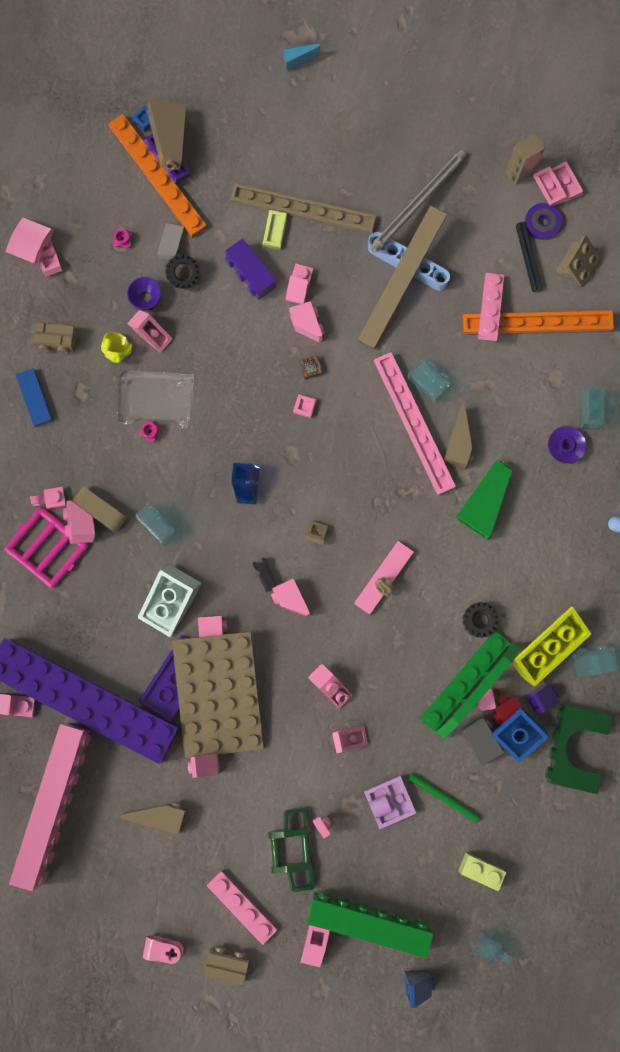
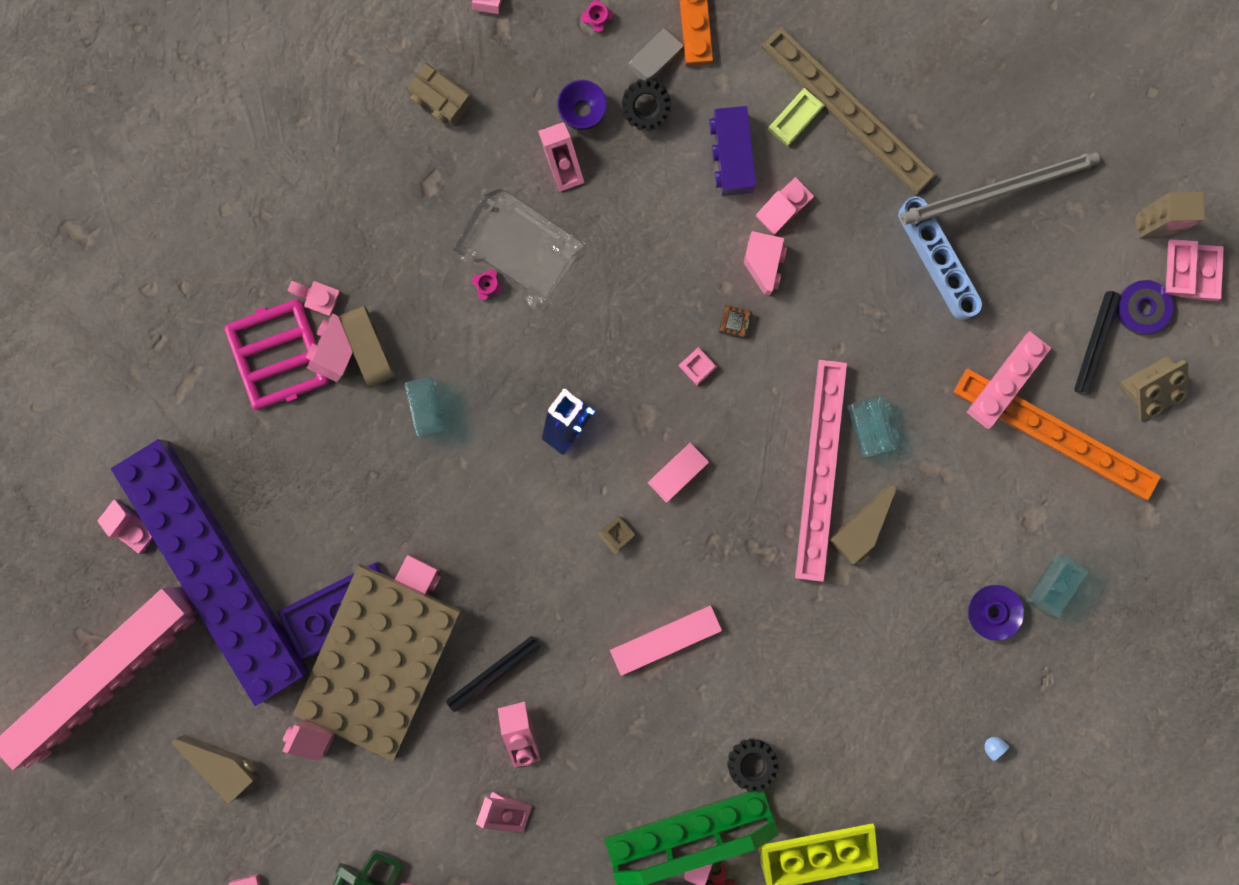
camera: 30 degrees right, 5 degrees up
blue tile [15,368,53,427] -> none
neon yellow hair [101,332,132,363] -> none
light aqua slope [138,564,202,637] -> none
black bar [253,557,277,593] -> none
bright pink slope [271,579,310,617] -> none
dark tan tile [358,205,447,349] -> none
dark tan plate [375,577,394,596] -> none
green slope [455,460,512,540] -> none
none -> black axle [446,636,540,712]
none -> bright pink slope [648,443,709,503]

